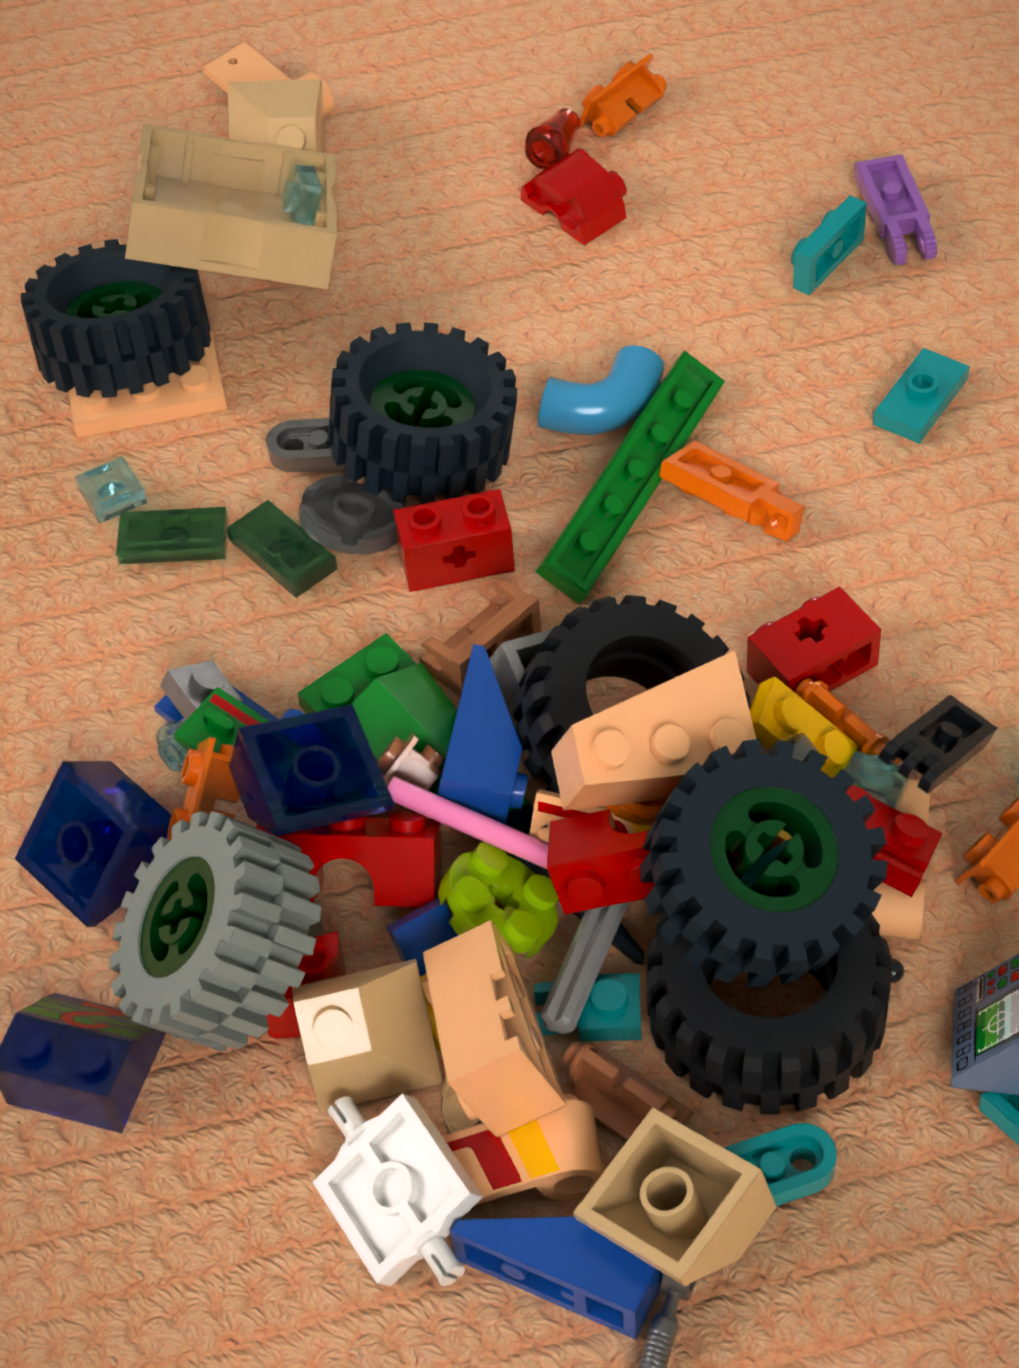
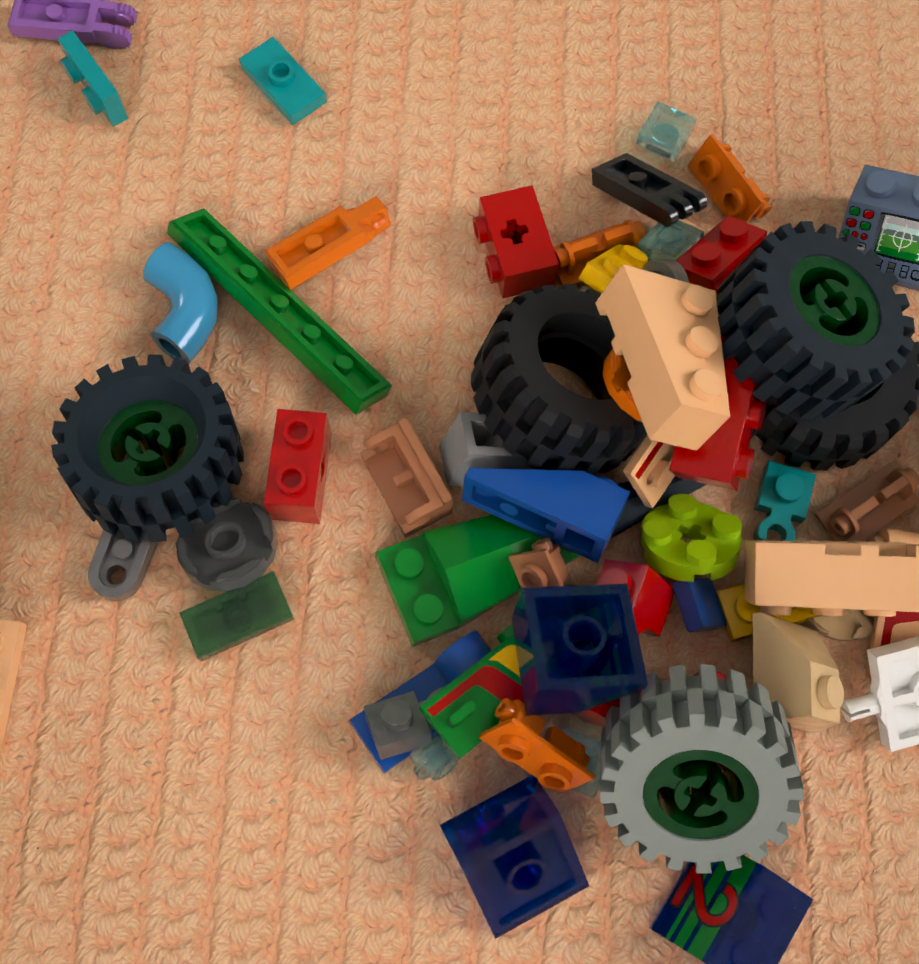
camera: 80 degrees left, 20 degrees up
clear light blue plate [75,456,147,524] -> none
clear green plate [116,507,229,565] -> none
bright pink bar [385,776,548,869] -> none
light grey axle [541,902,629,1035] -> none

